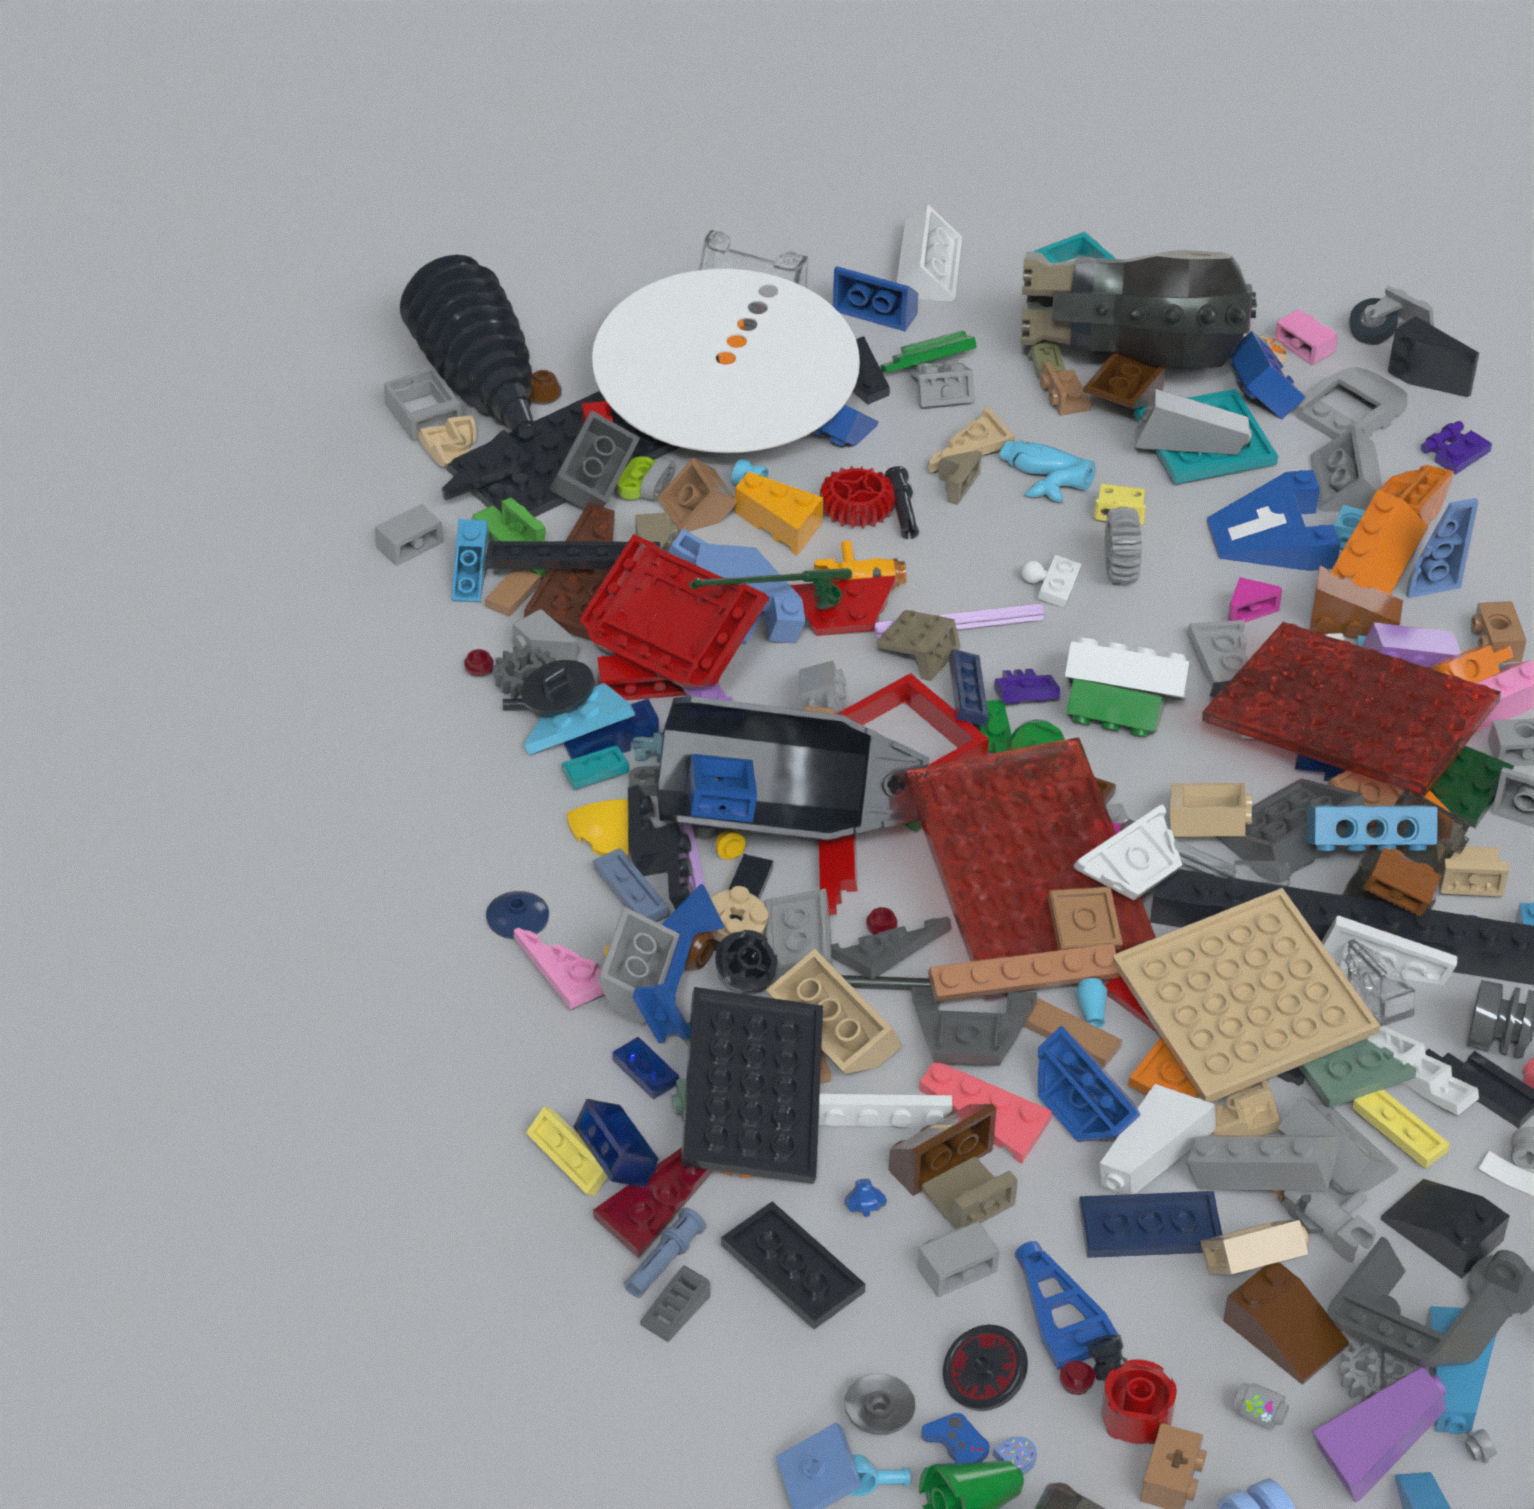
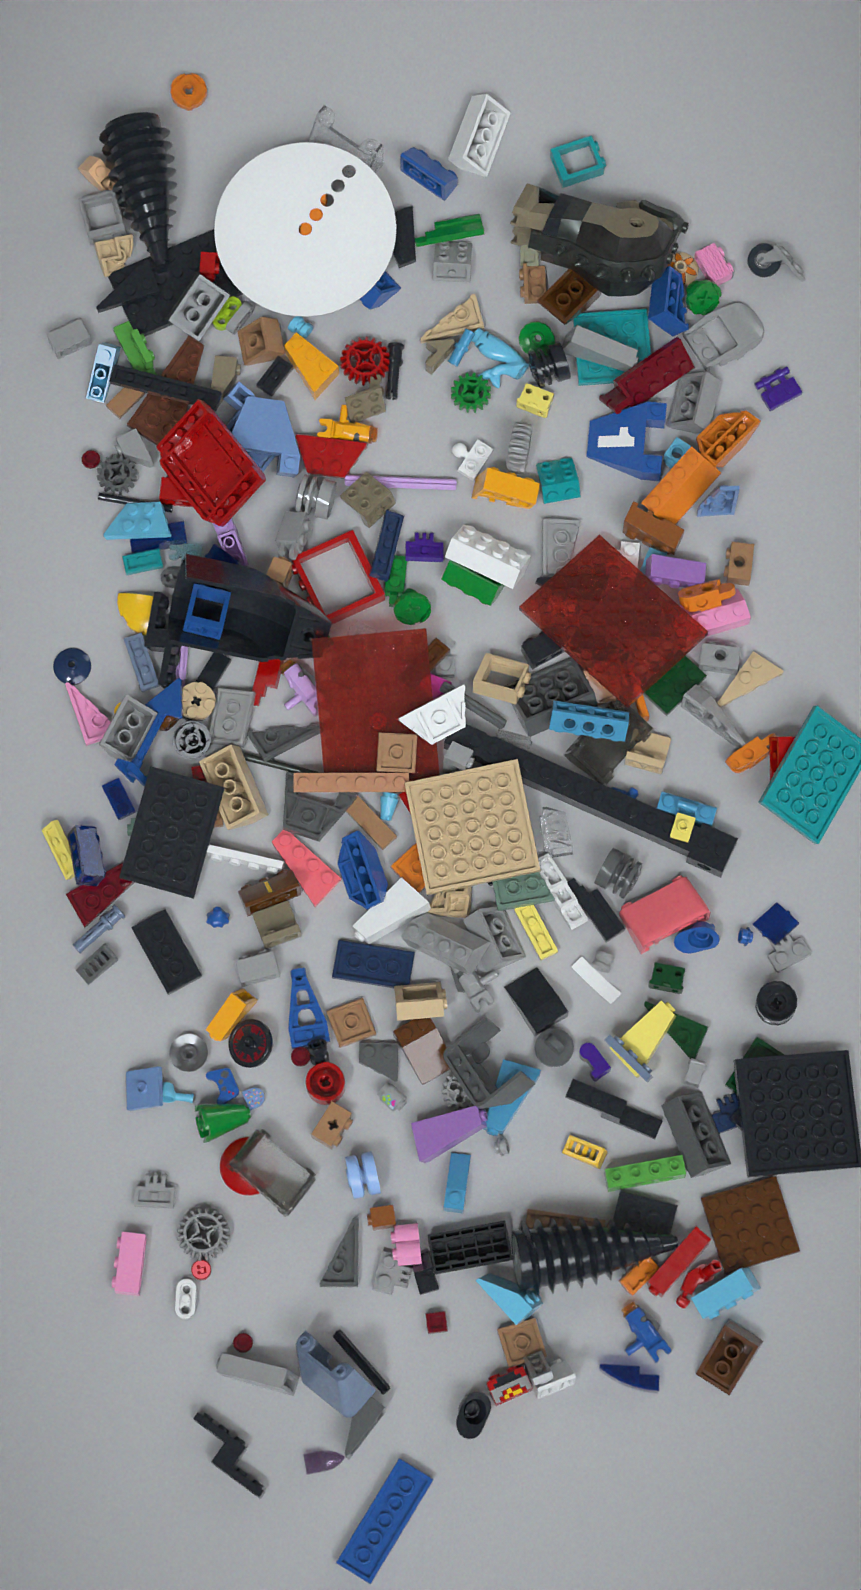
camera: 15 degrees right, 30 degrees up
black shield [521,660,595,715] -> none
reddish brown cone [529,370,562,405] -> none
dark green piece [689,568,852,610] -> none
dark red plate [866,907,898,935] -> none
dark pink slope [1228,577,1282,623] -> none
white wing [1321,915,1457,985] -> none
dark orange brick [1363,847,1442,916] -> none
black slope [1388,316,1479,397] -> none
none -> light nougat slope [78,156,115,191]
none -> orange plate [170,73,207,111]
none -> light orange slope [205,988,258,1042]
none -> black plate [256,356,293,397]
none -> lavender piece [280,659,329,716]
none -> light grey wheel [296,474,337,520]
none -> medium nougat tile [326,998,376,1048]
none -> dark tan plate [345,375,386,423]
none -> dark grey wing [359,1043,398,1082]
none -> light grey brick [443,741,475,774]
none -> dark azure pin [448,328,475,367]
none -> green gear [451,373,491,413]
none -> light orange wedge [471,467,540,509]
none -> green dish [519,321,555,357]
none -> black brick [521,628,565,670]
none -> black wheel [528,341,571,388]
none -> teal bracket [536,458,581,504]
none -> dark red hinge [599,337,695,414]
none -> green tile [686,280,722,315]

